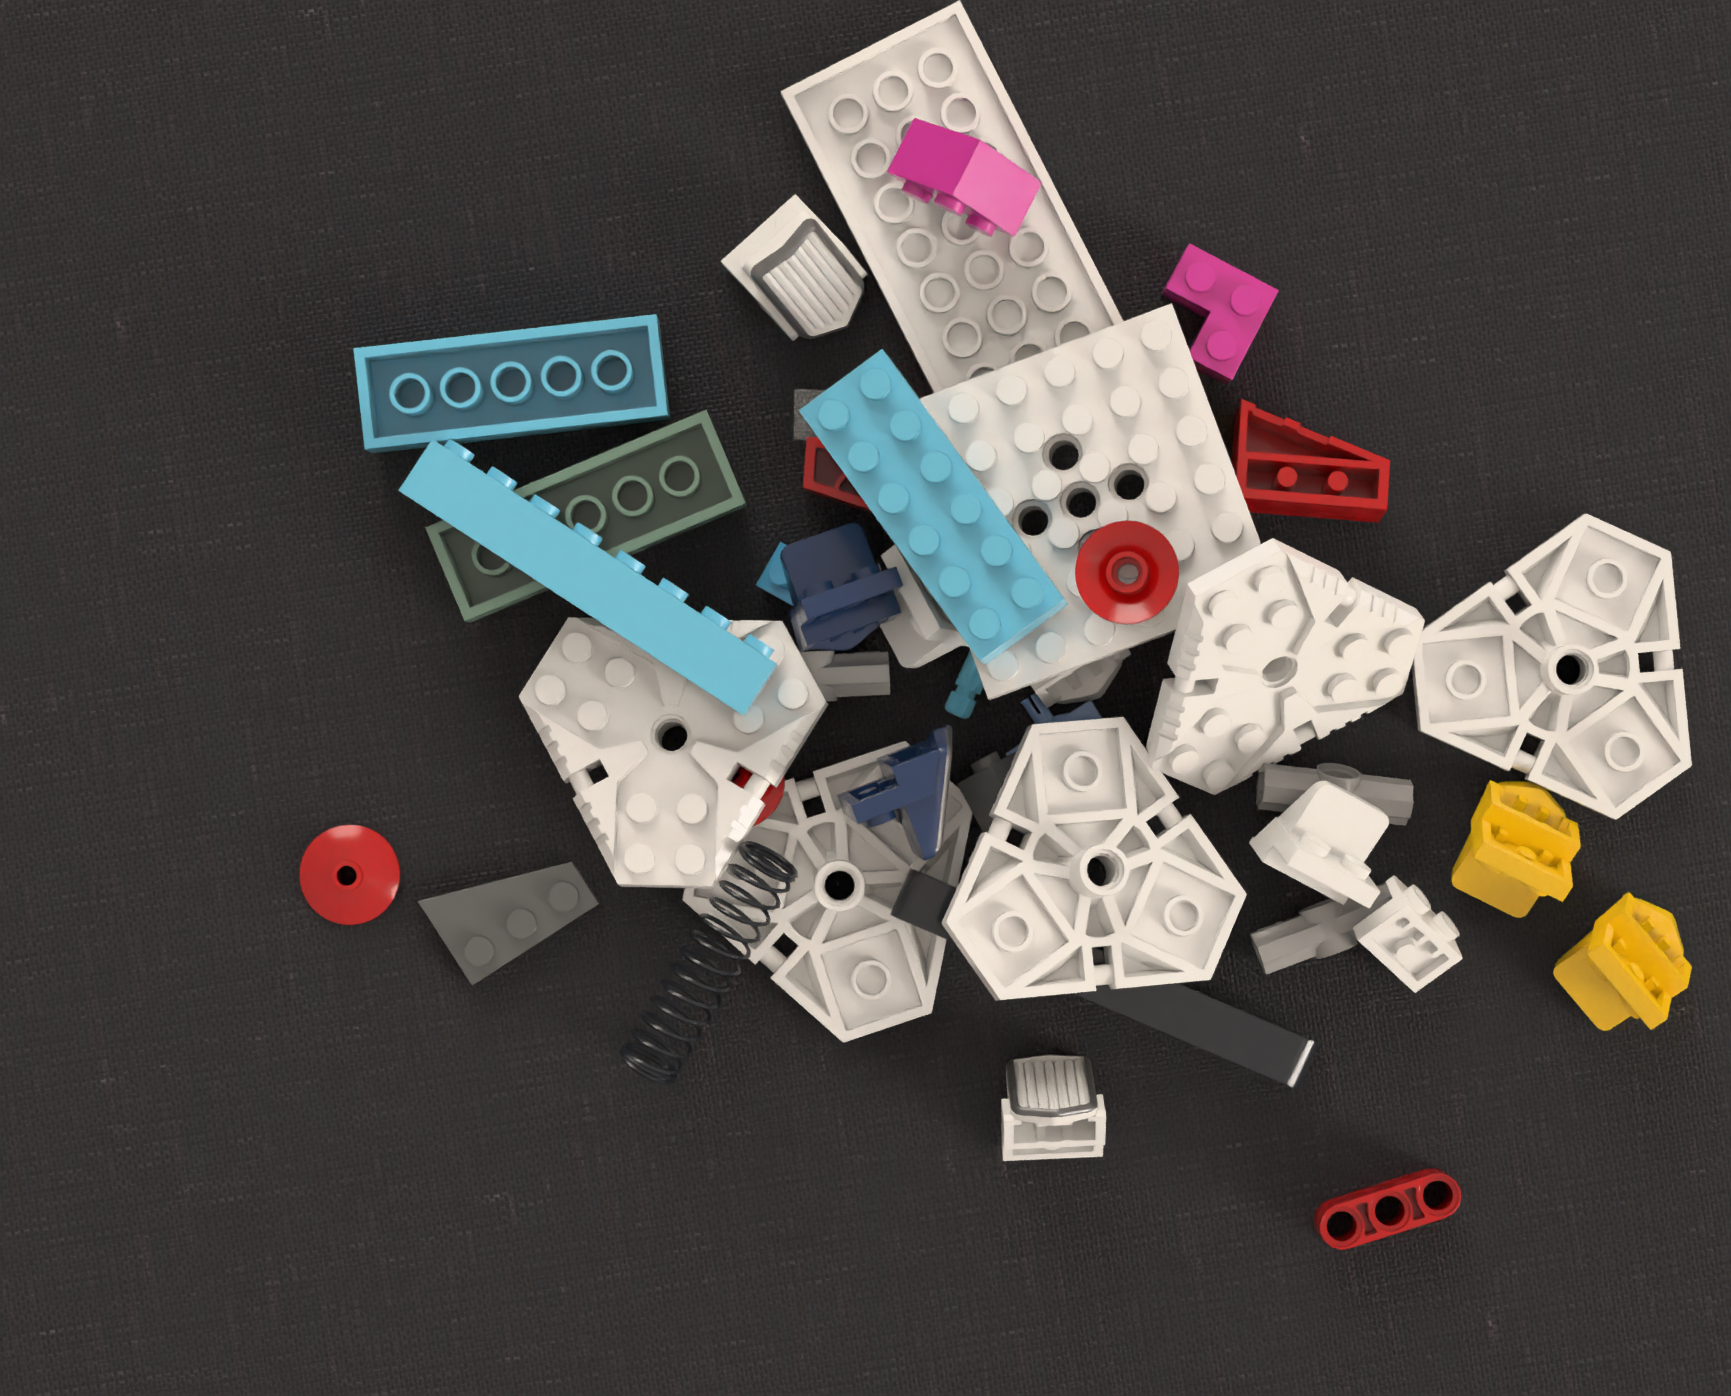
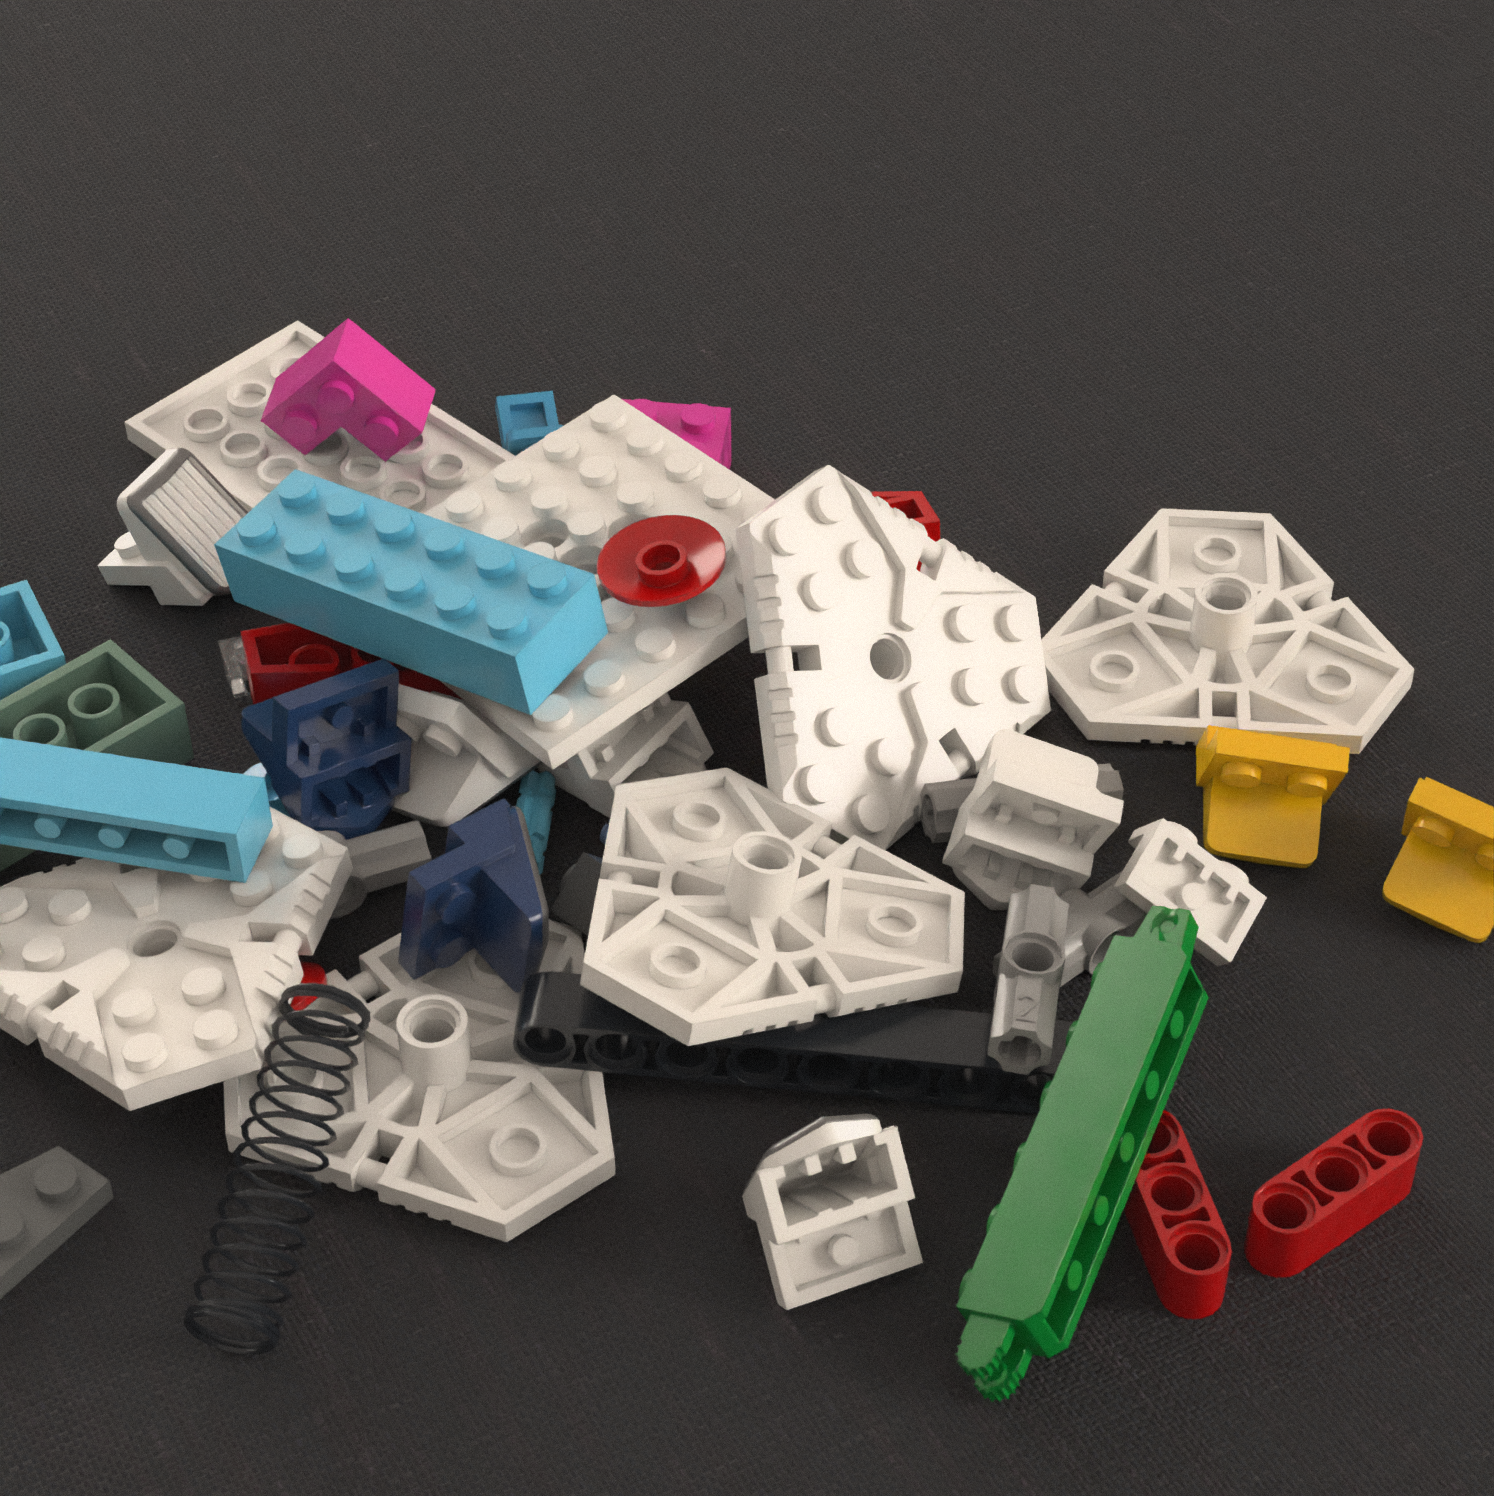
camera: 20 degrees left, 45 degrees down
none -> dark azure bracket [495,391,563,456]
none -> green hinge [955,906,1209,1402]
none -> light grey piece [988,884,1069,1075]
none -> red beam [1124,1110,1232,1319]

